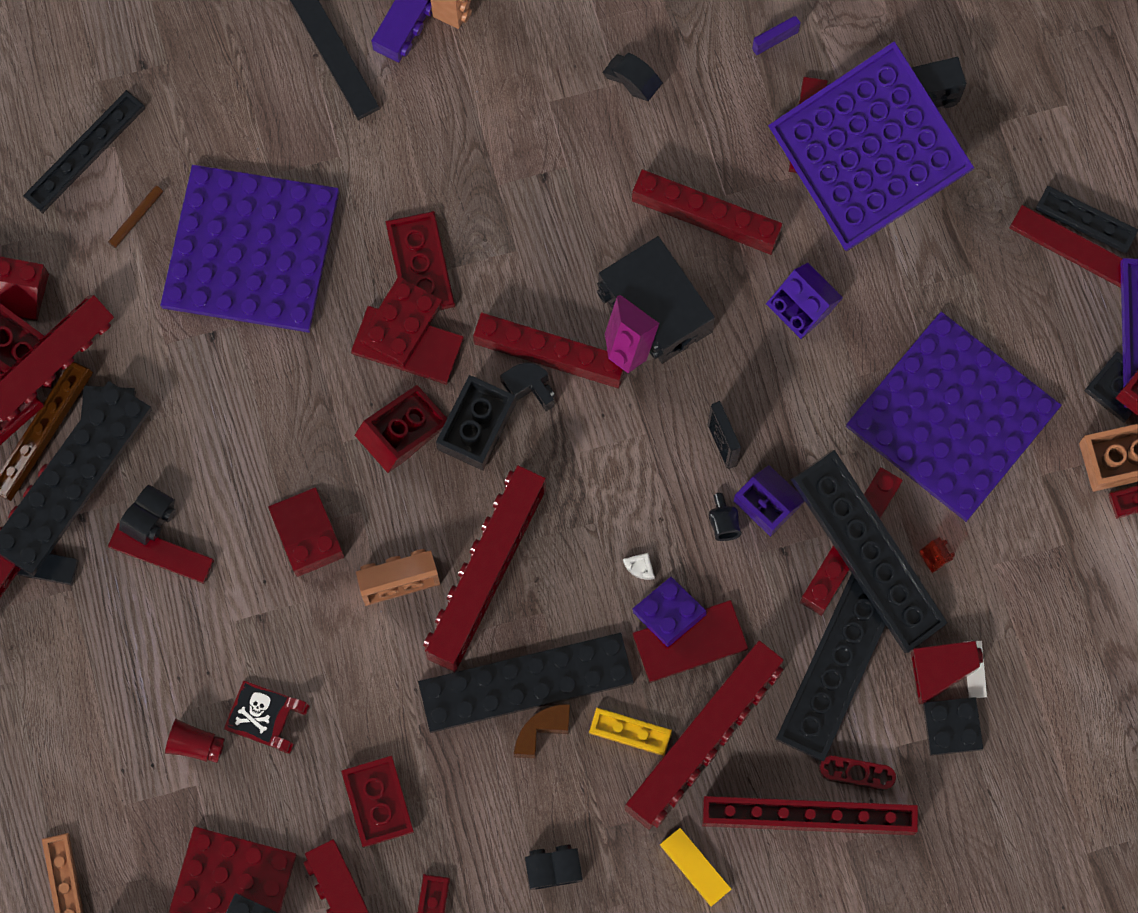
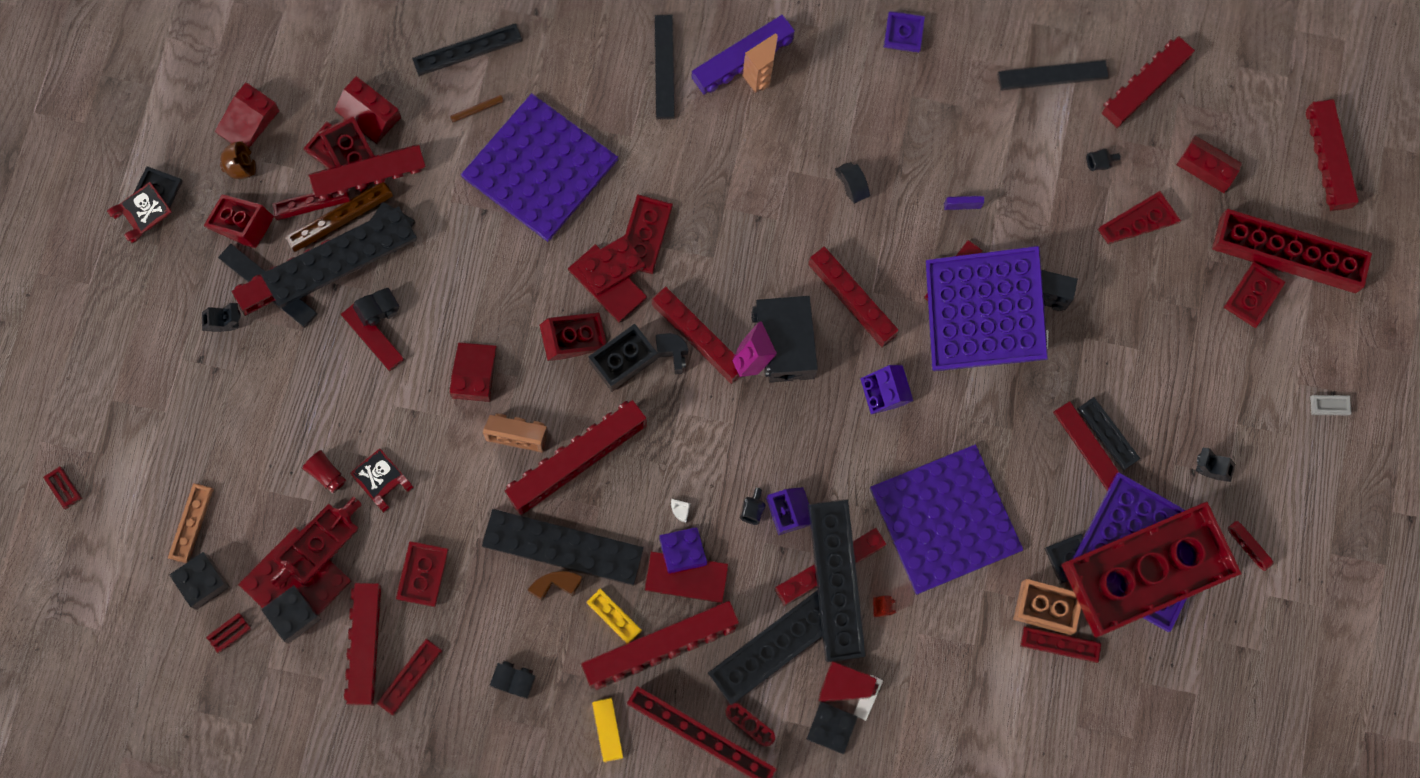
camera: 20 degrees right, 0 degrees up
black tile [707,401,741,469] -> none
none -> dark red plate [270,497,362,589]

